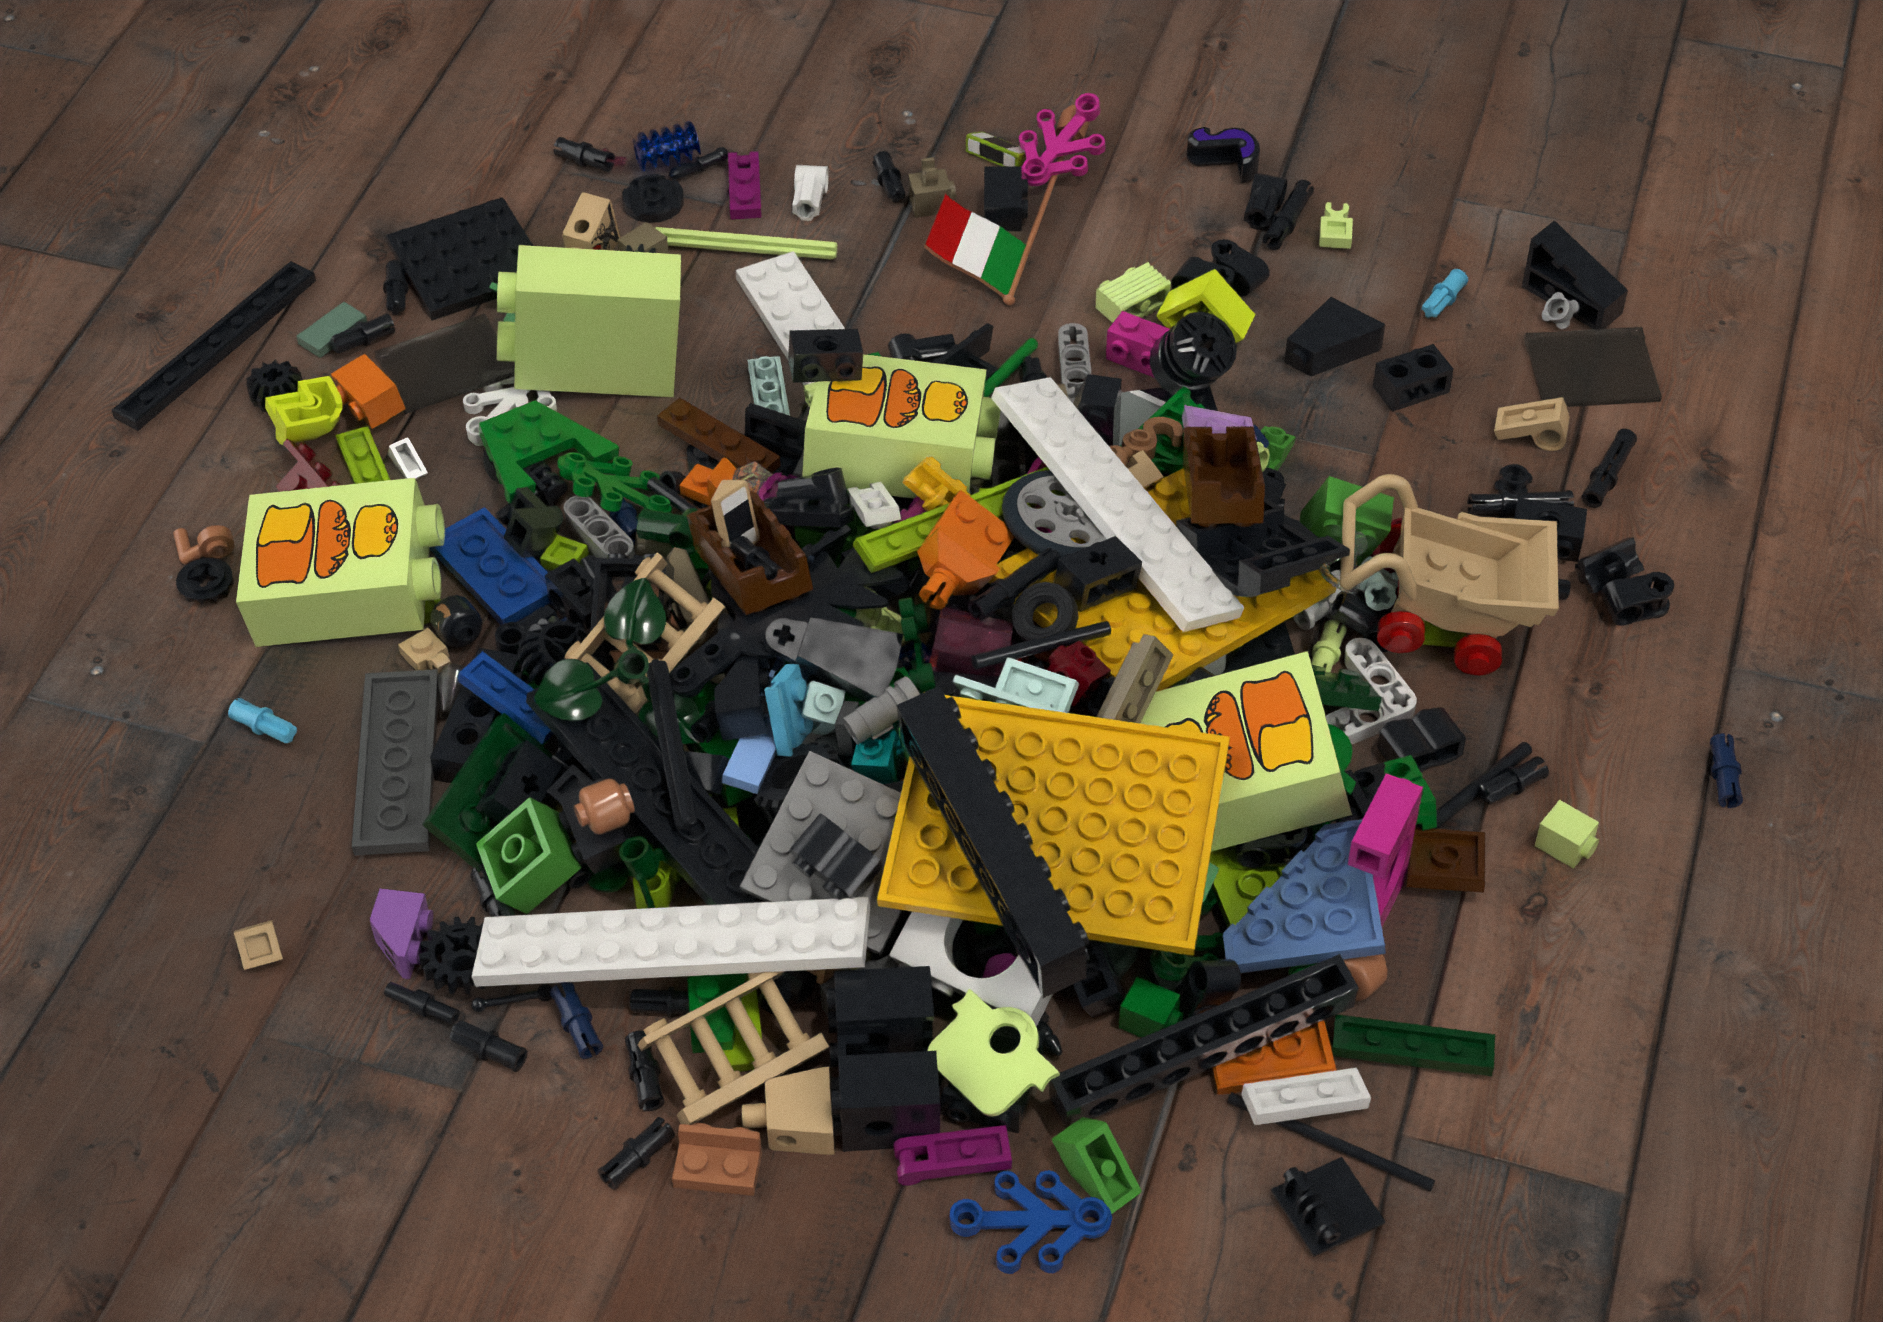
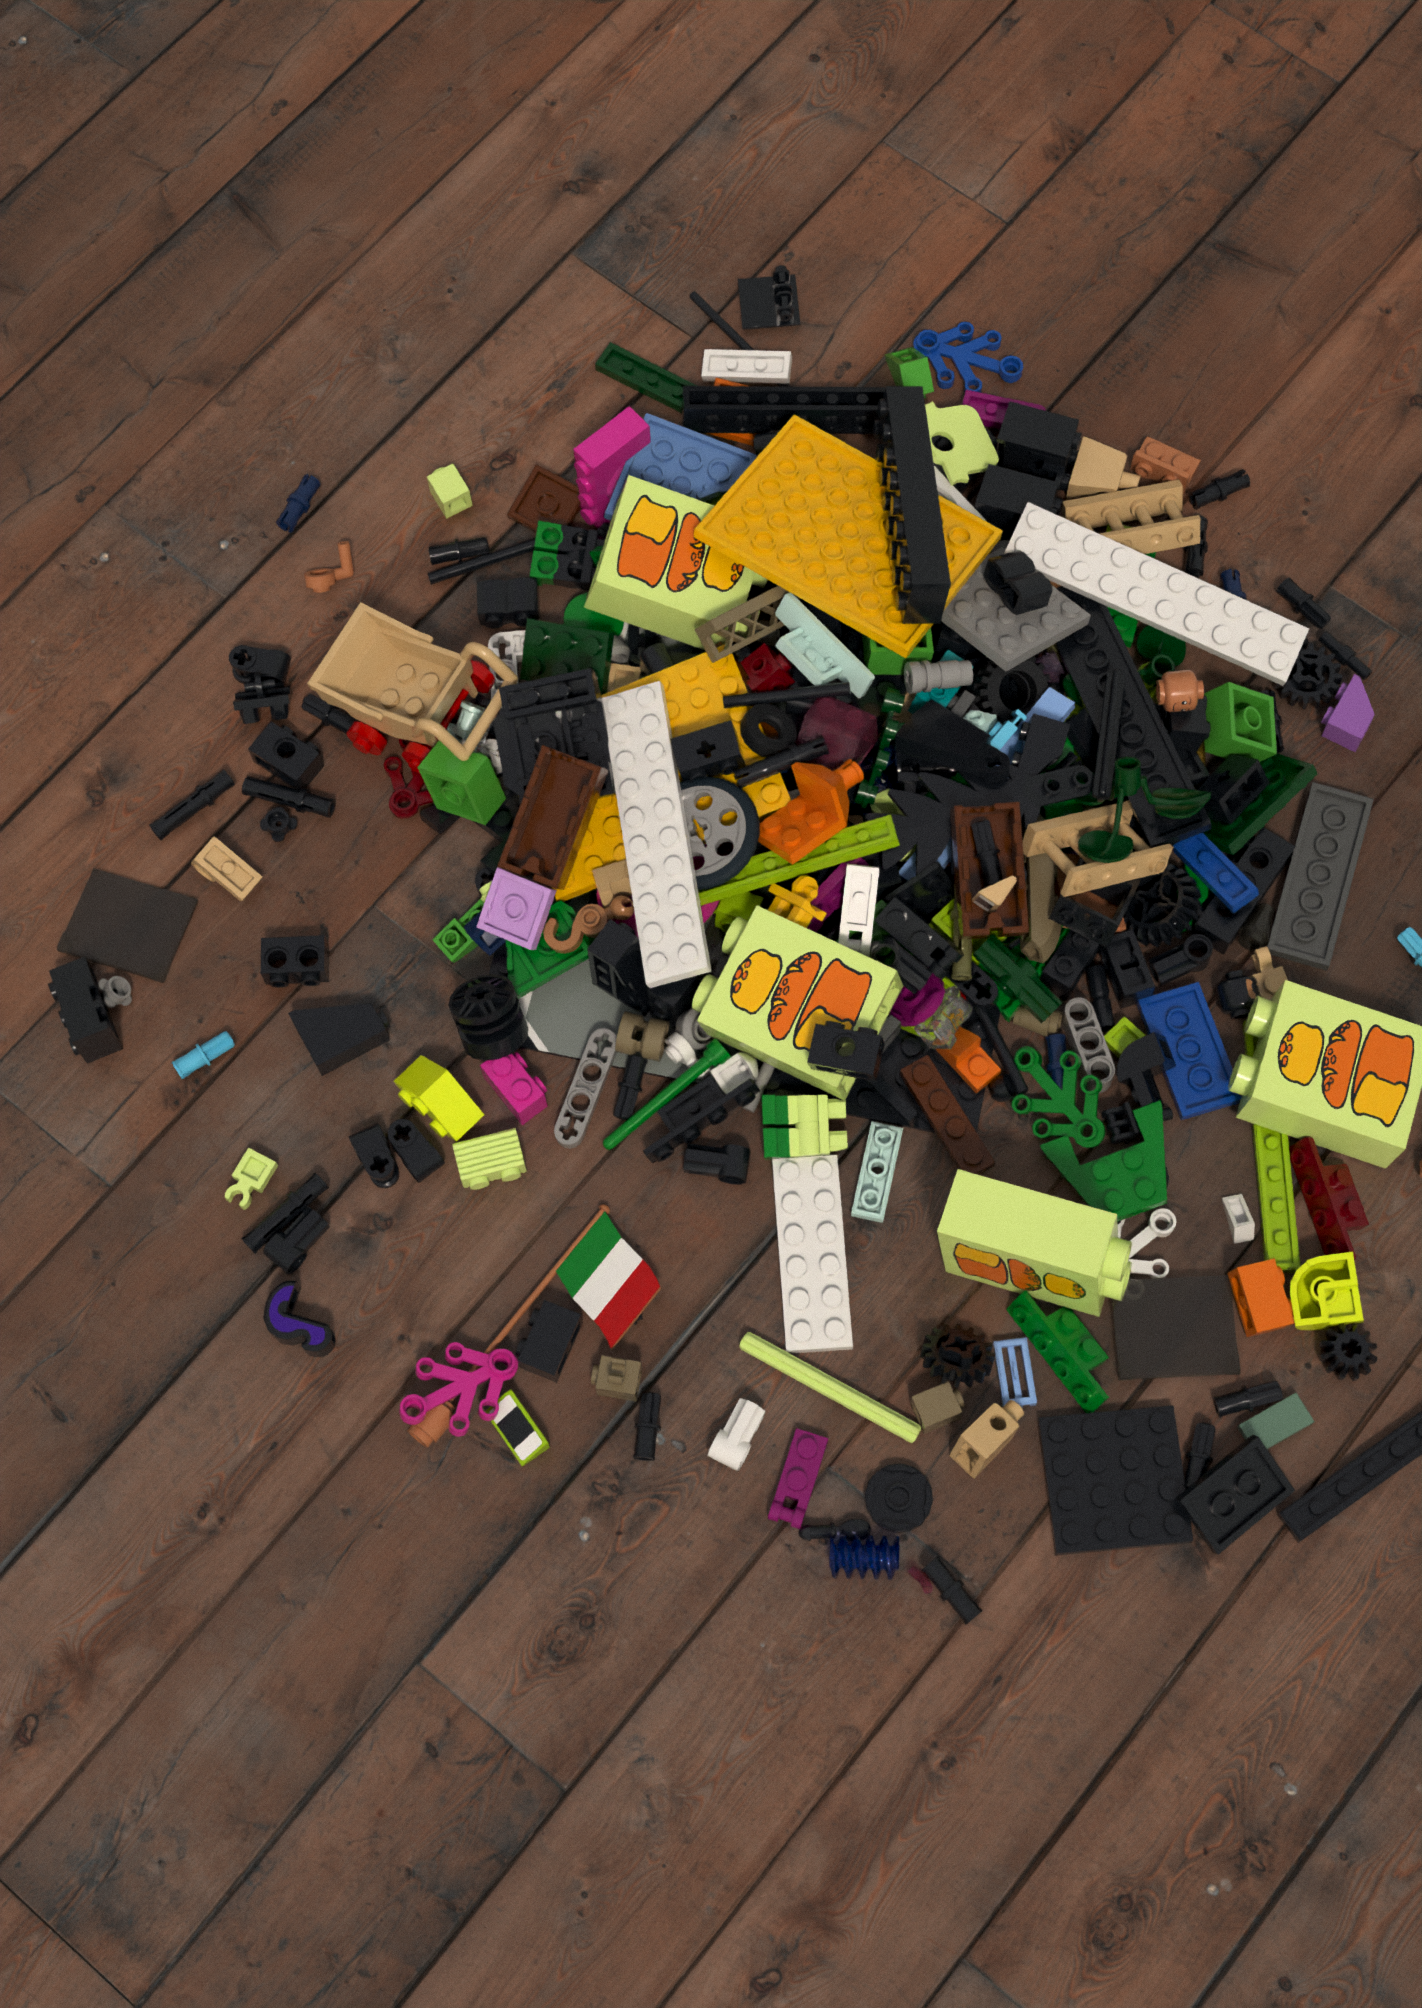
camera: 155 degrees left, 20 degrees up
none -> nougat plate [304,541,354,593]
none -> black plate [1175,1435,1295,1555]

